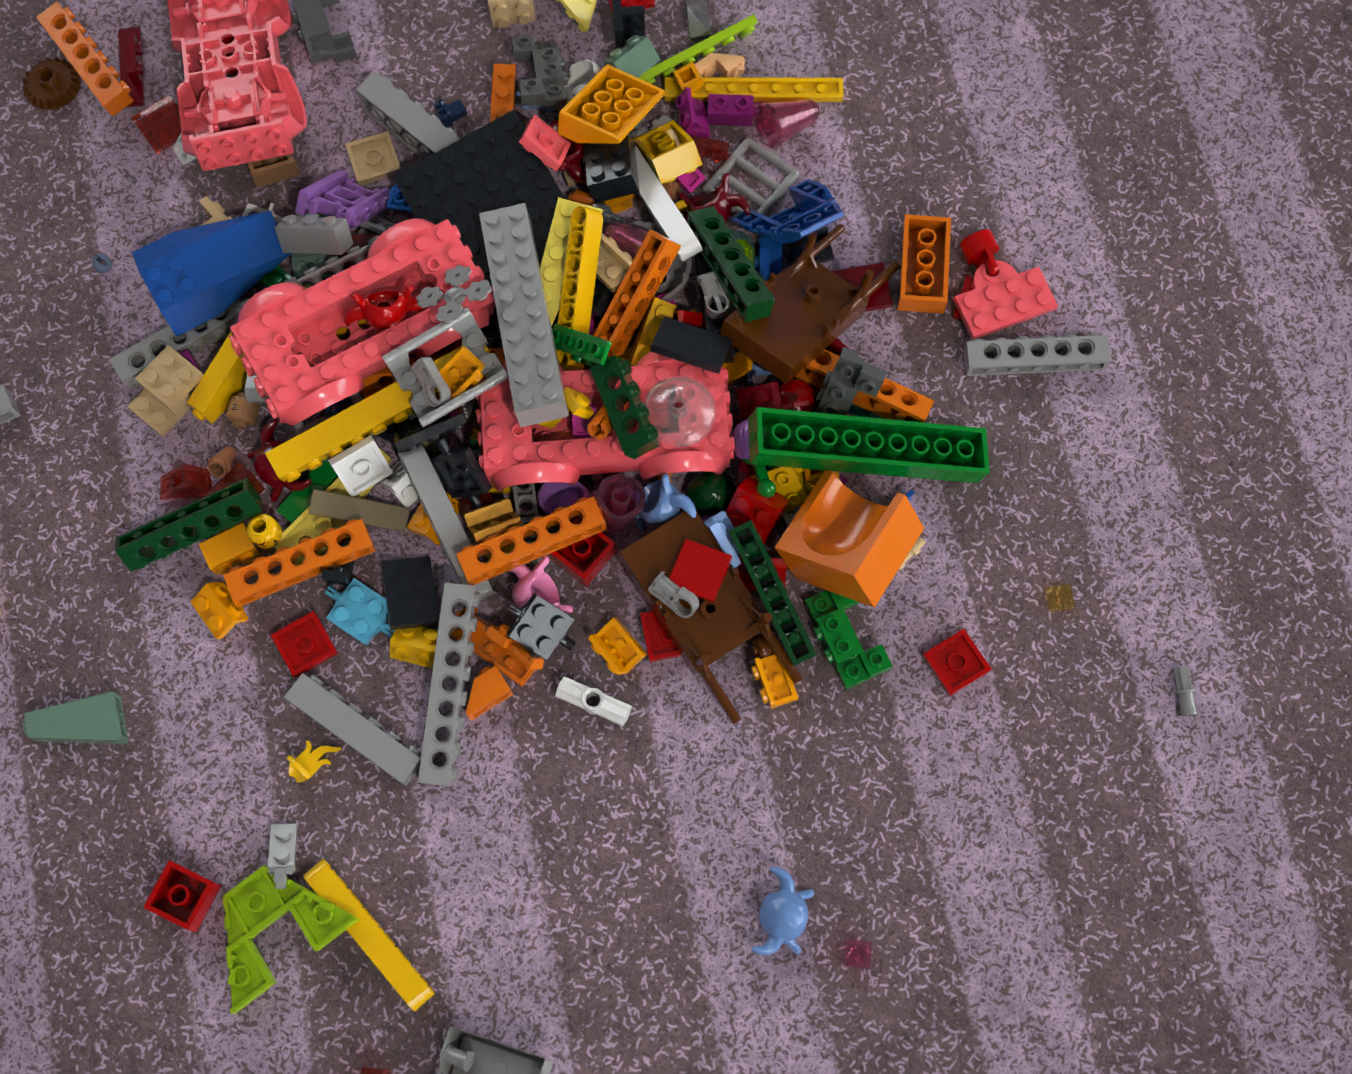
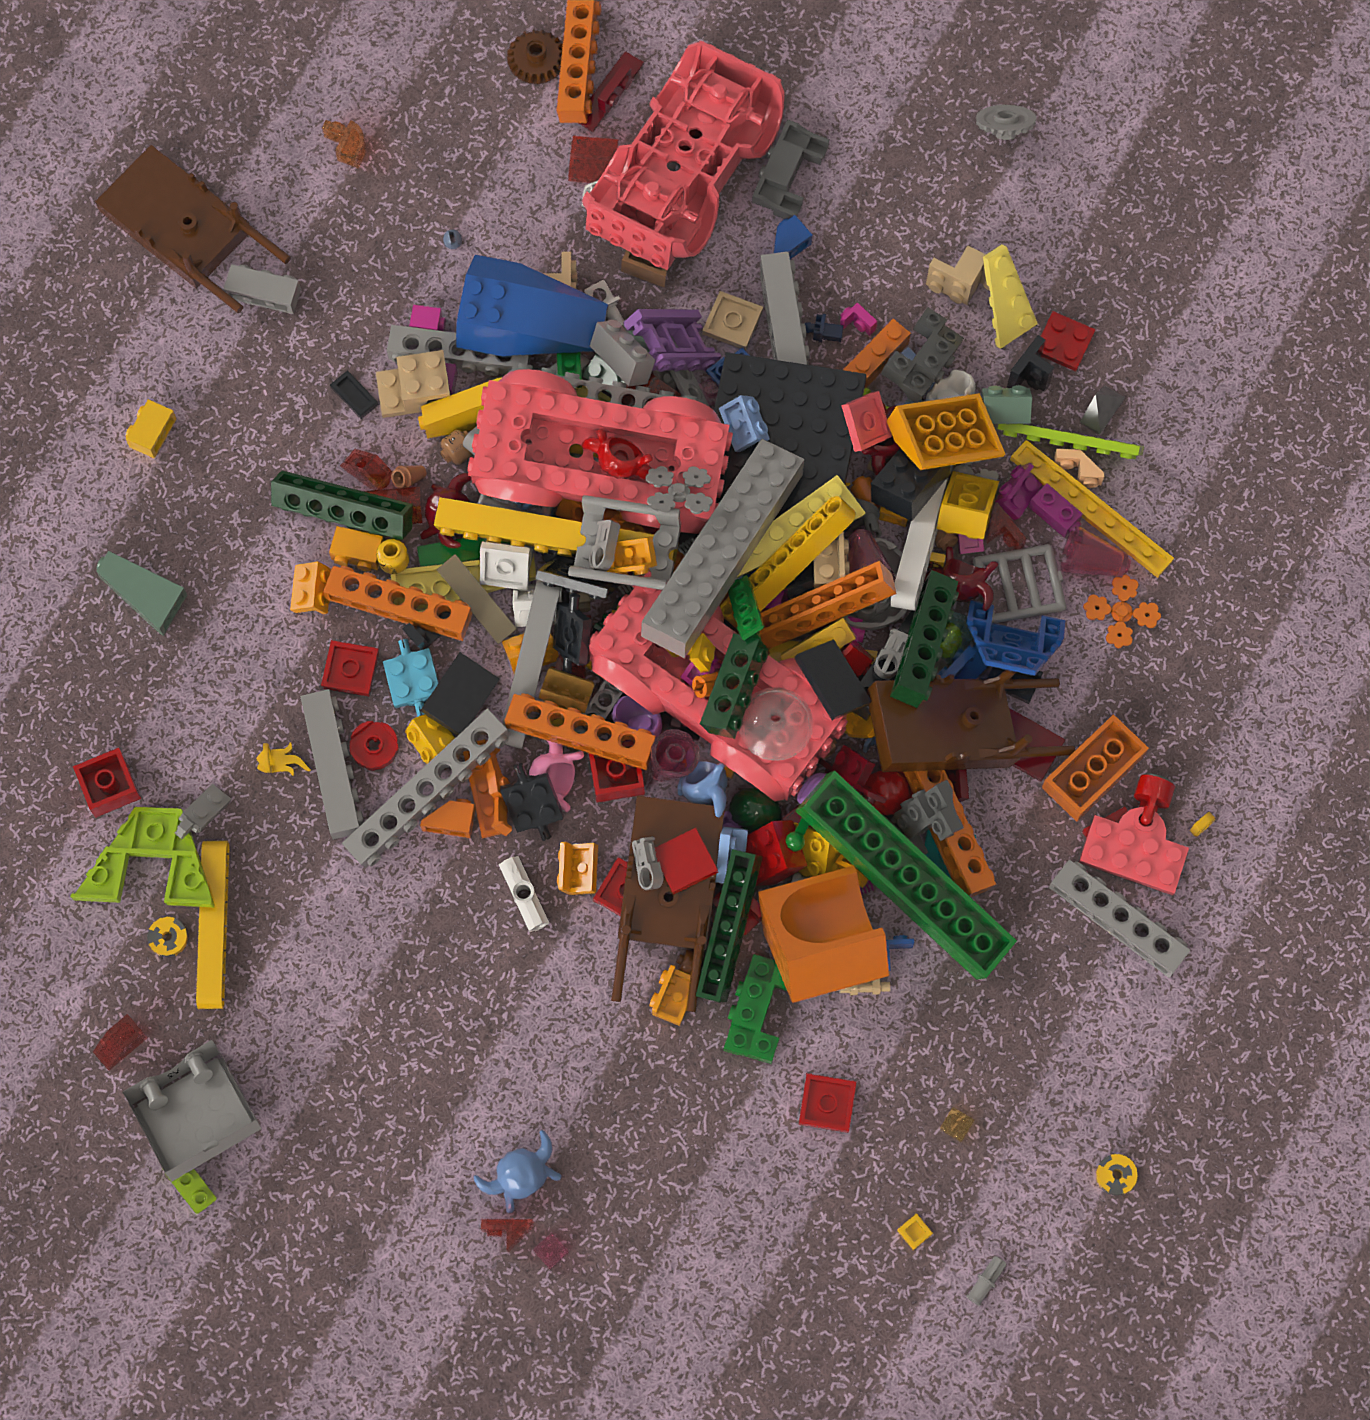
camera: 40 degrees right, 0 degrees up
light orange brick [673,62,703,94] -> none
none -> yellow piece [147,917,188,957]
none -> black tile [330,370,379,419]
none -> red plate [349,721,399,771]
none -> dark pink brick [409,305,446,331]
none -> clear red slope [481,1219,534,1253]
none -> light blue bracket [719,395,770,452]
none -> blue slope [774,215,812,260]
none -> dark pink bracket [840,303,877,336]
none -> yellow tile [897,1213,933,1250]
none -> orange plant [1083,575,1161,649]
none -> yellow piece [1096,1154,1138,1196]
none -> yellow tile [1189,811,1215,837]

